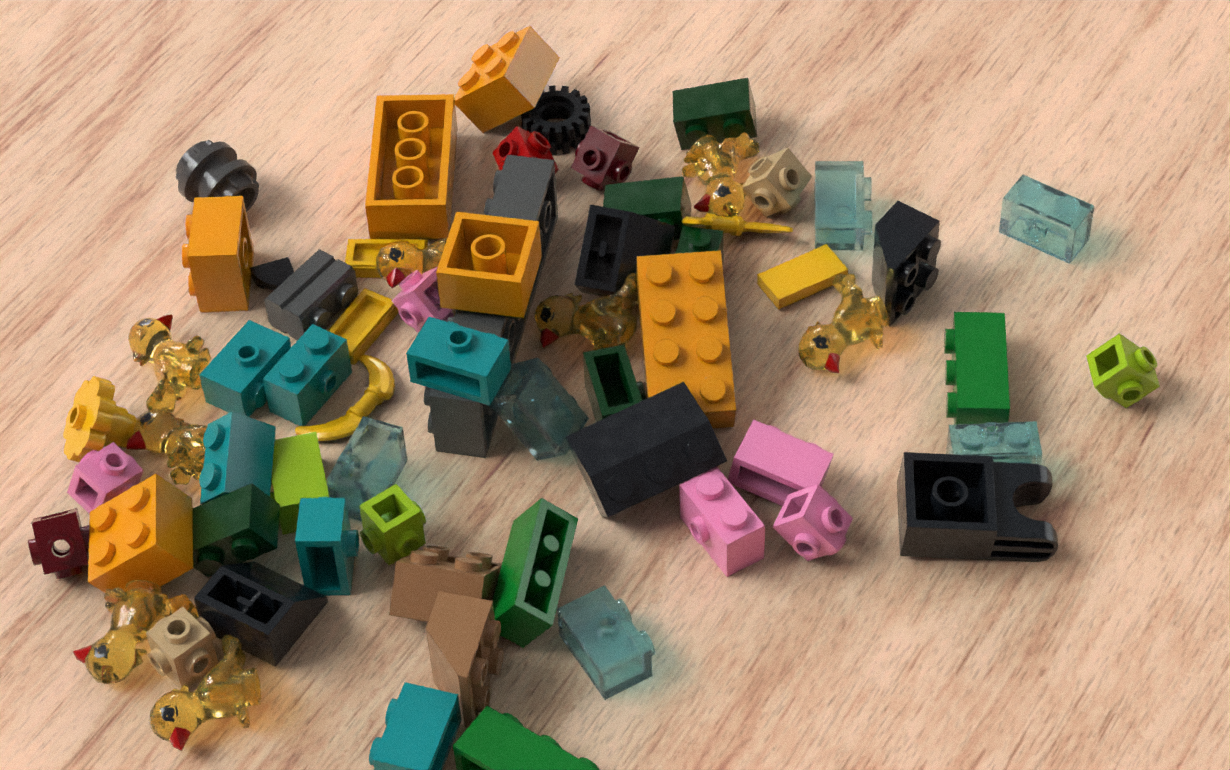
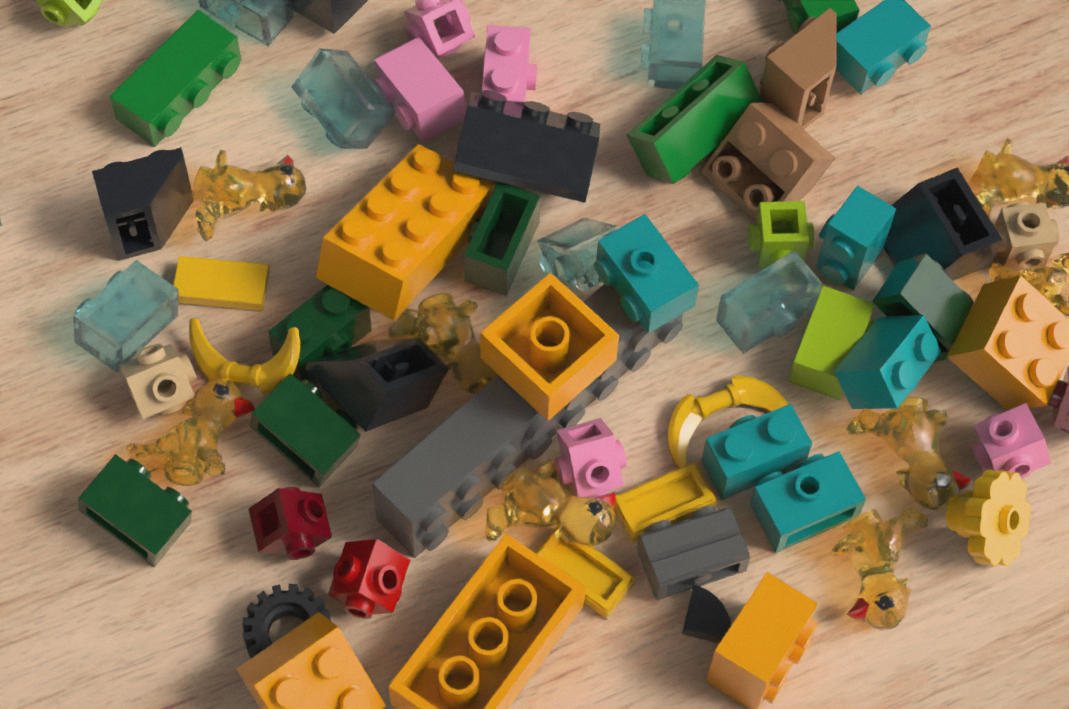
camera: 150 degrees left, 15 degrees up
none -> clear light blue brick [291,48,396,149]

